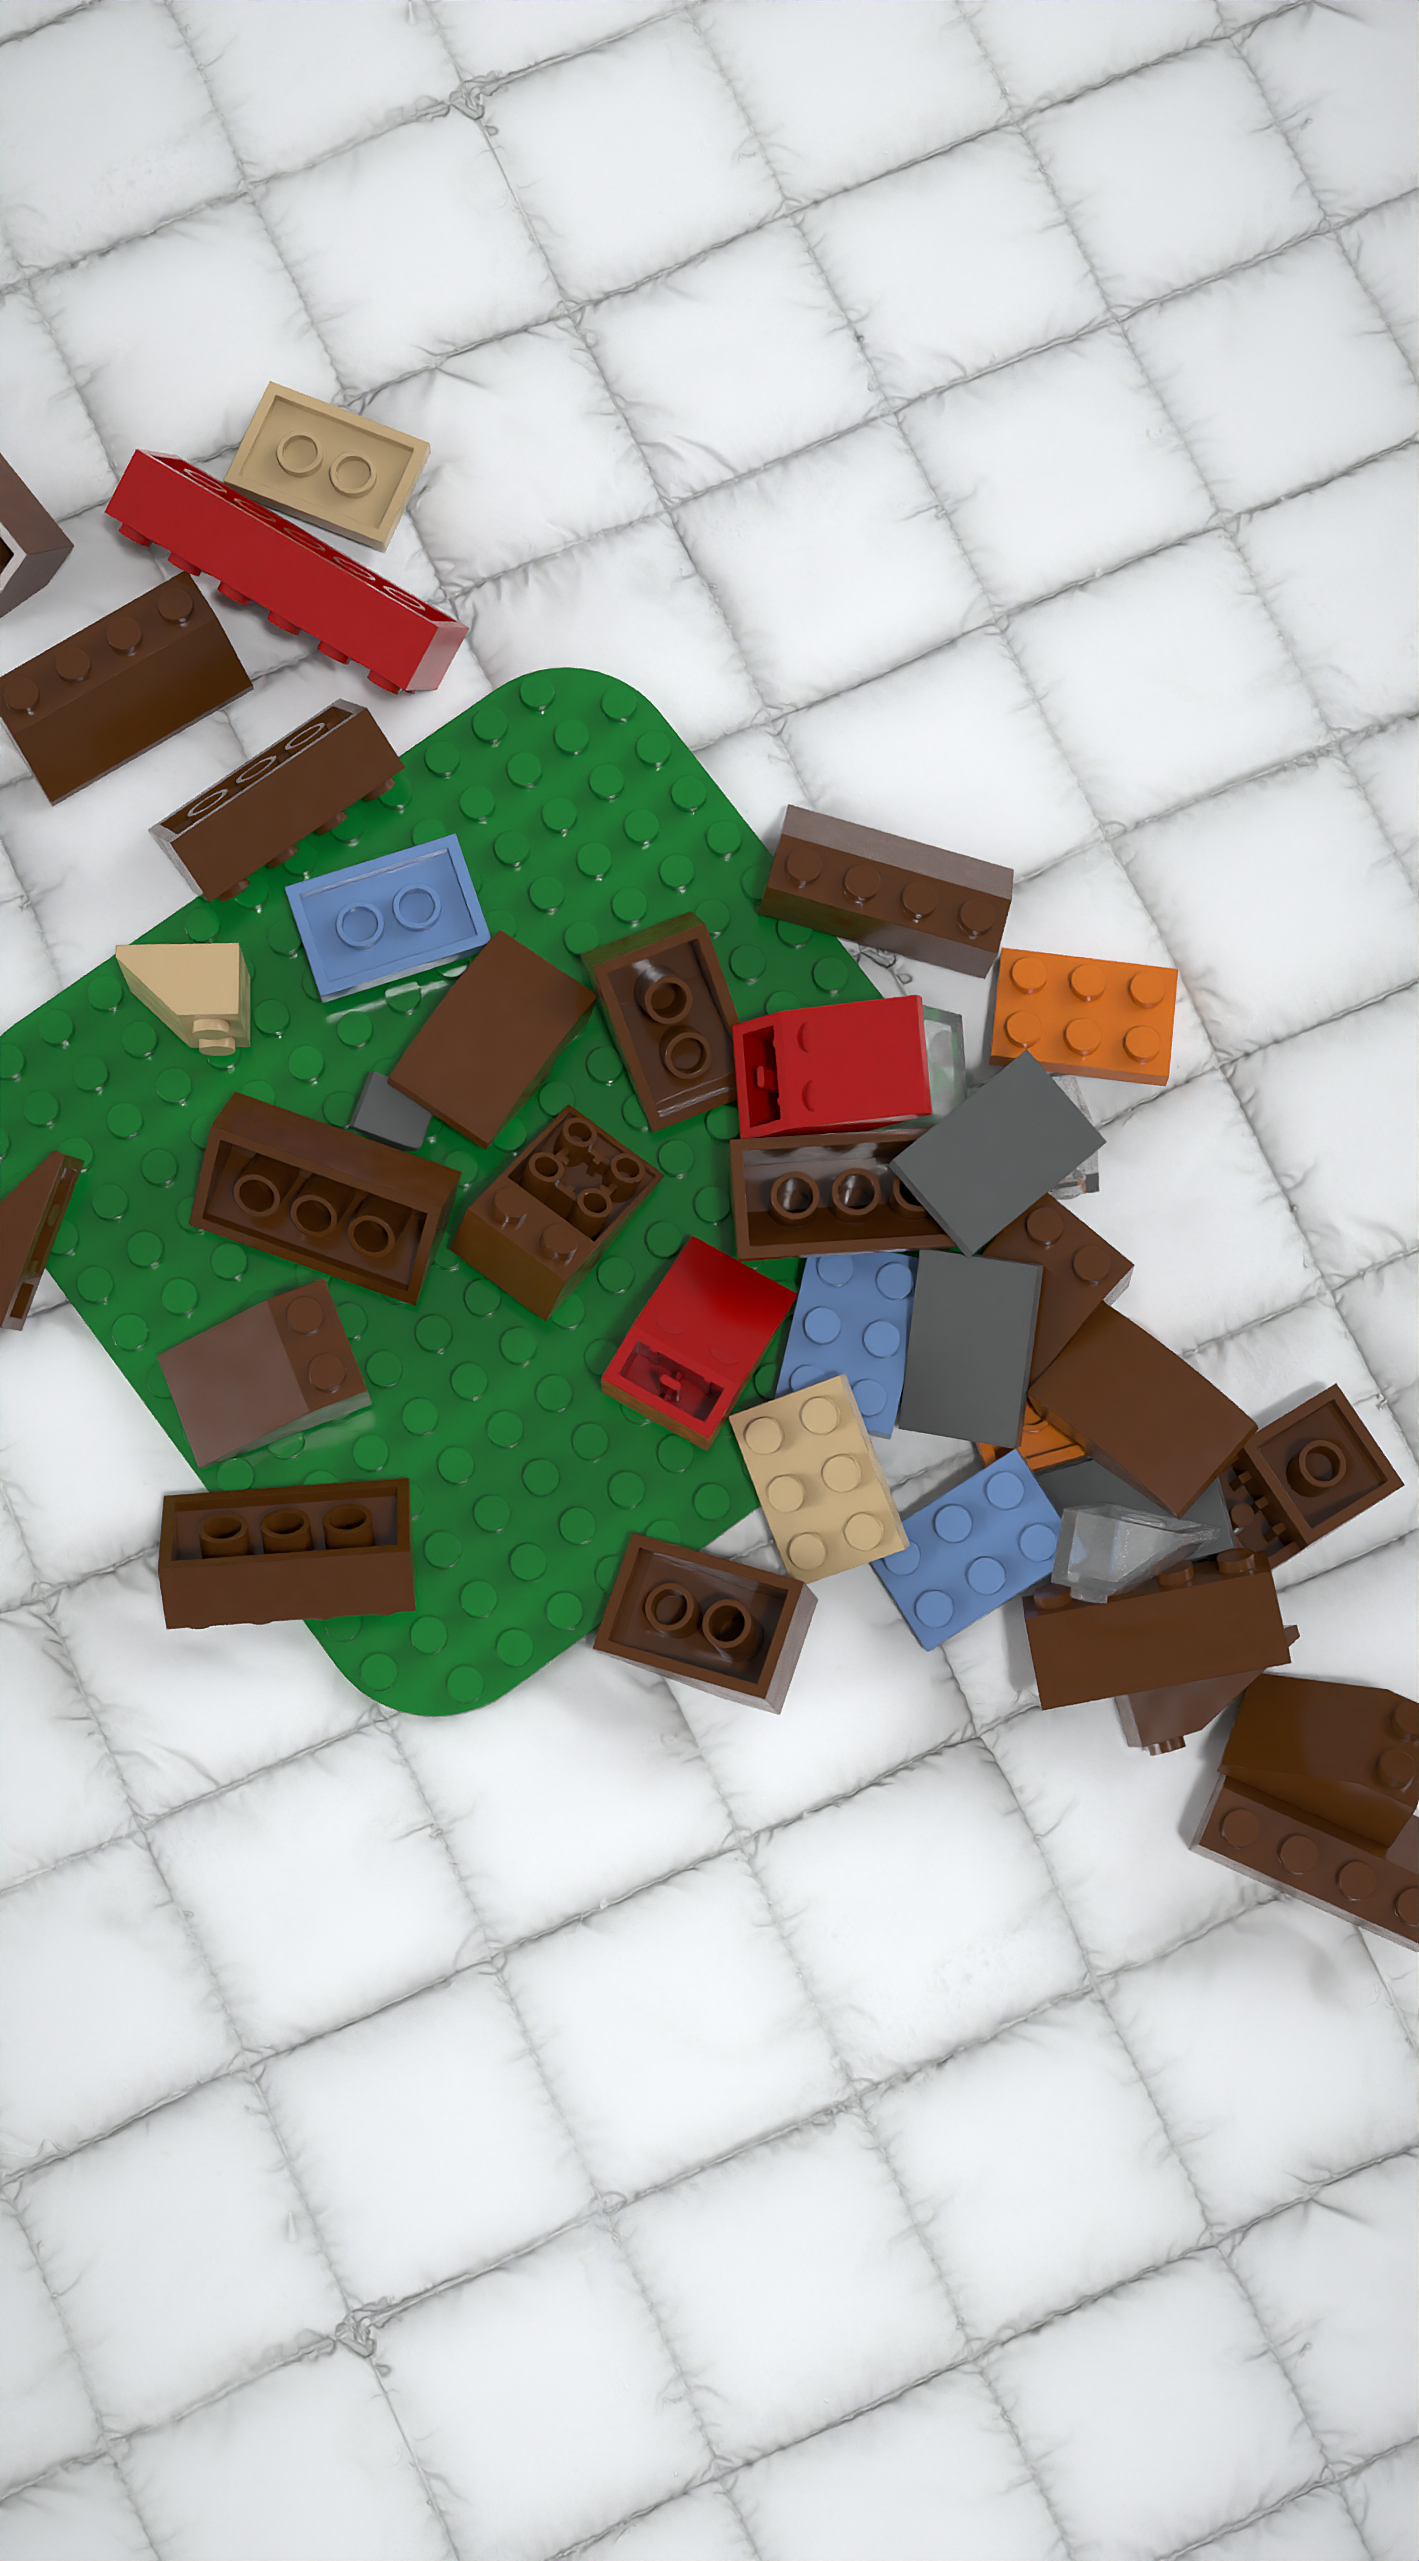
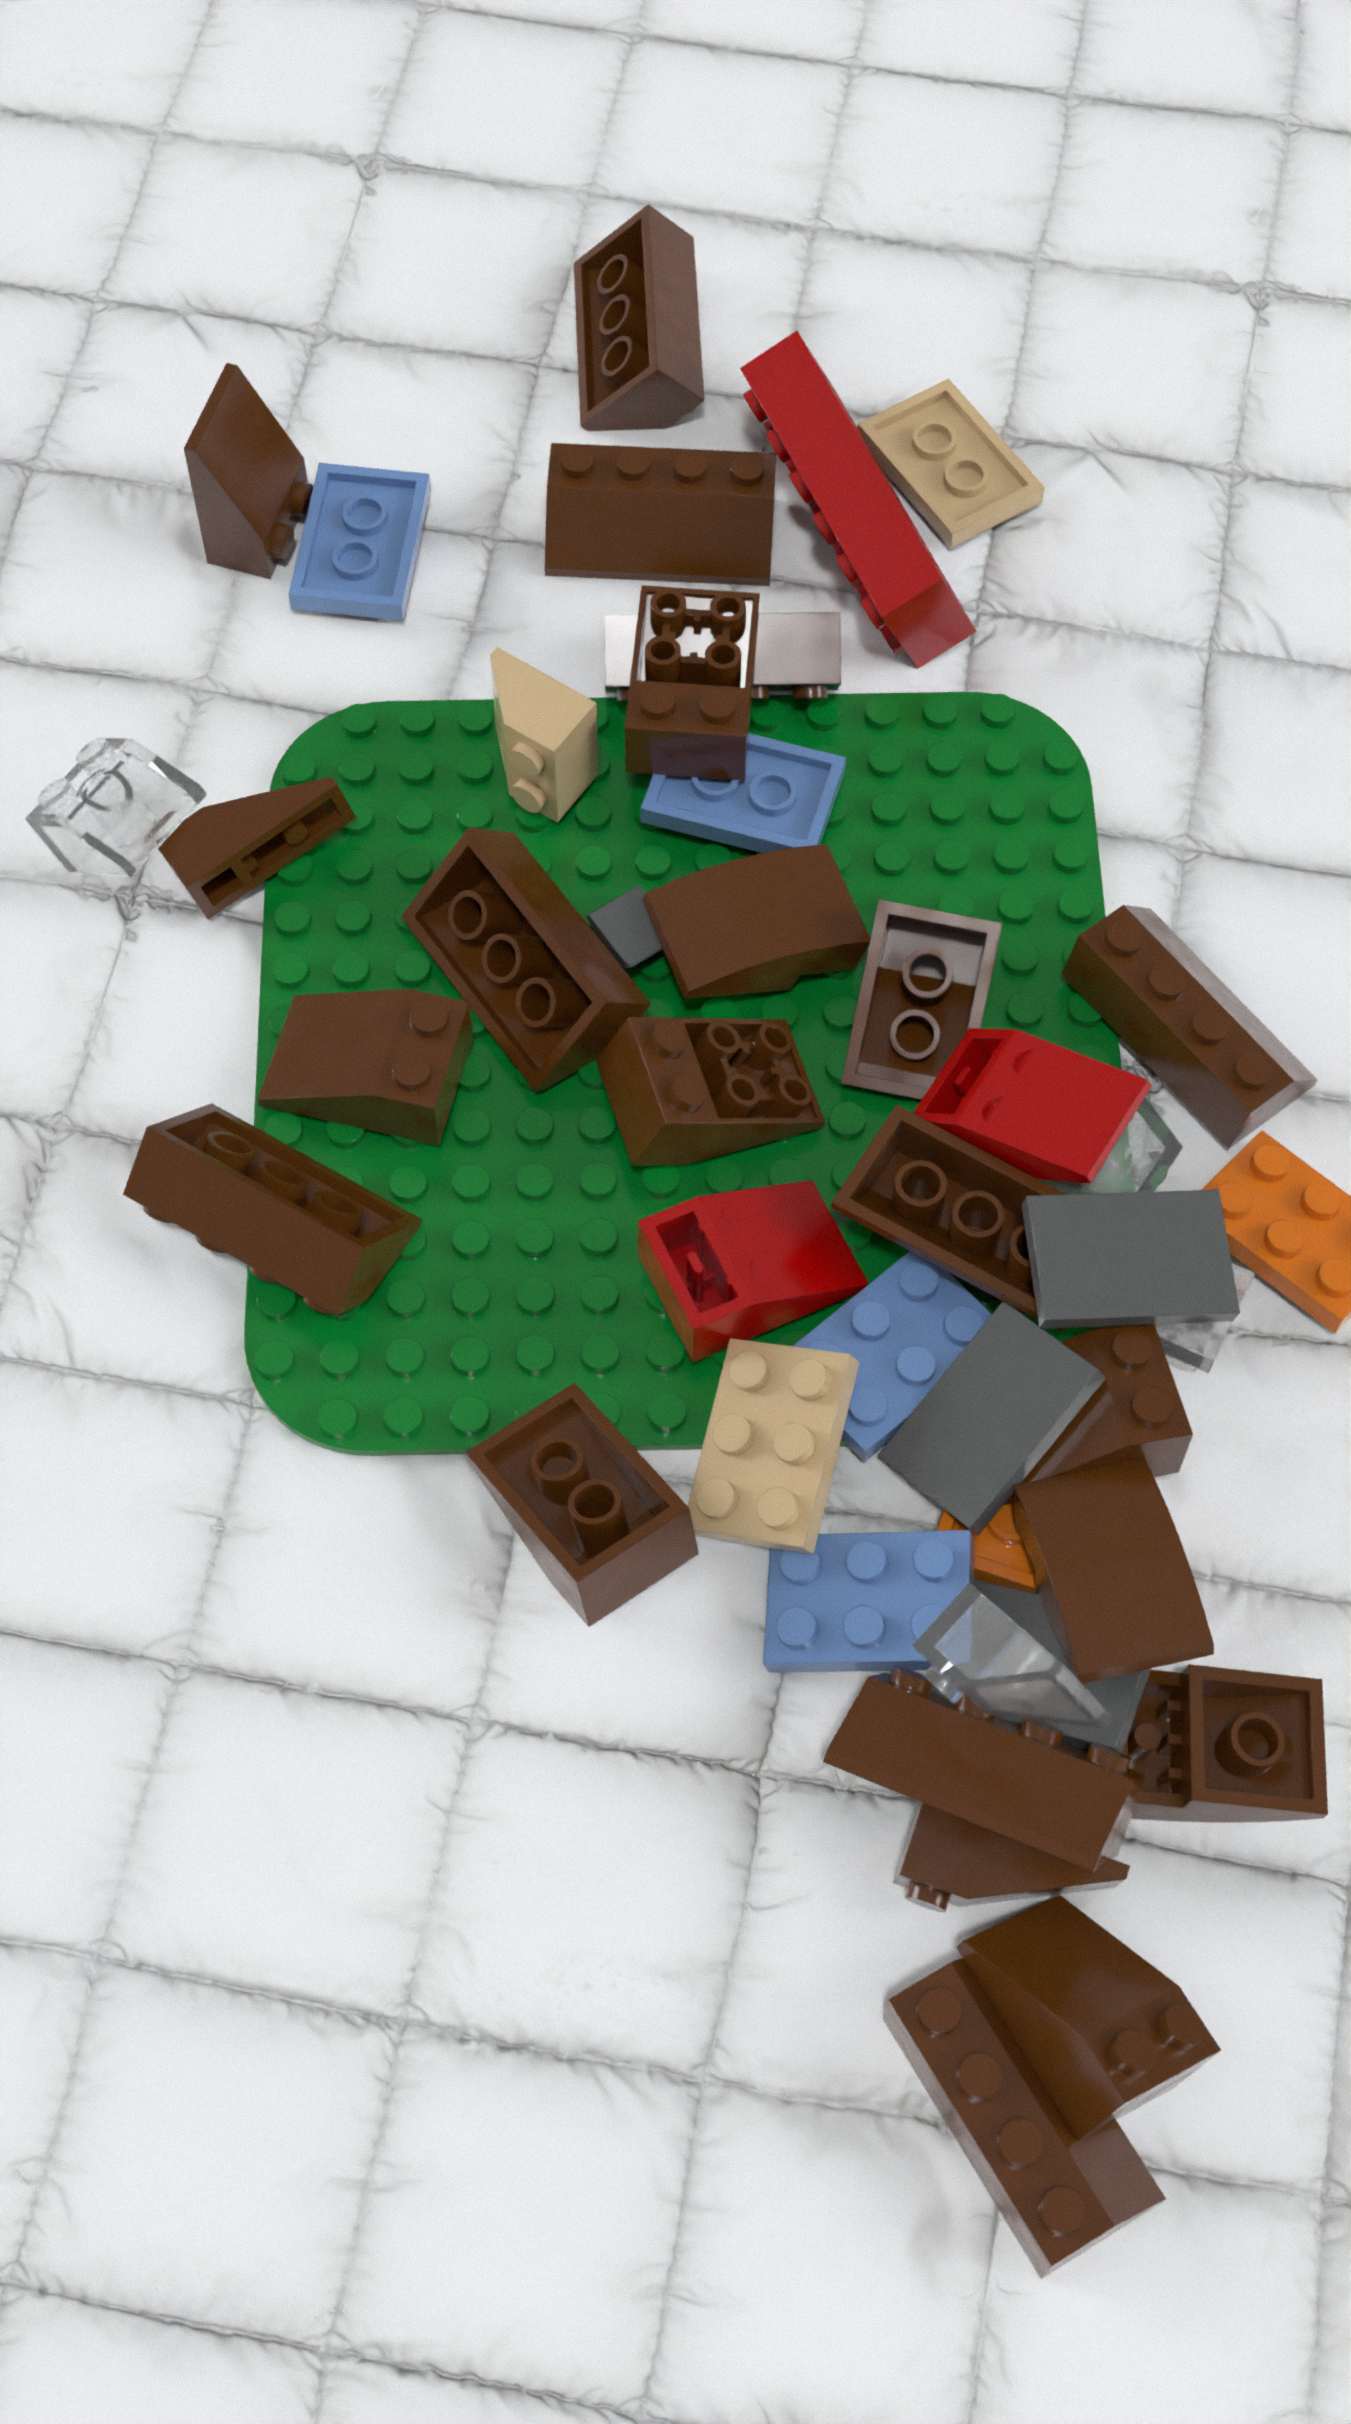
camera: 40 degrees right, 15 degrees down
none -> reddish brown slope [624,585,760,781]

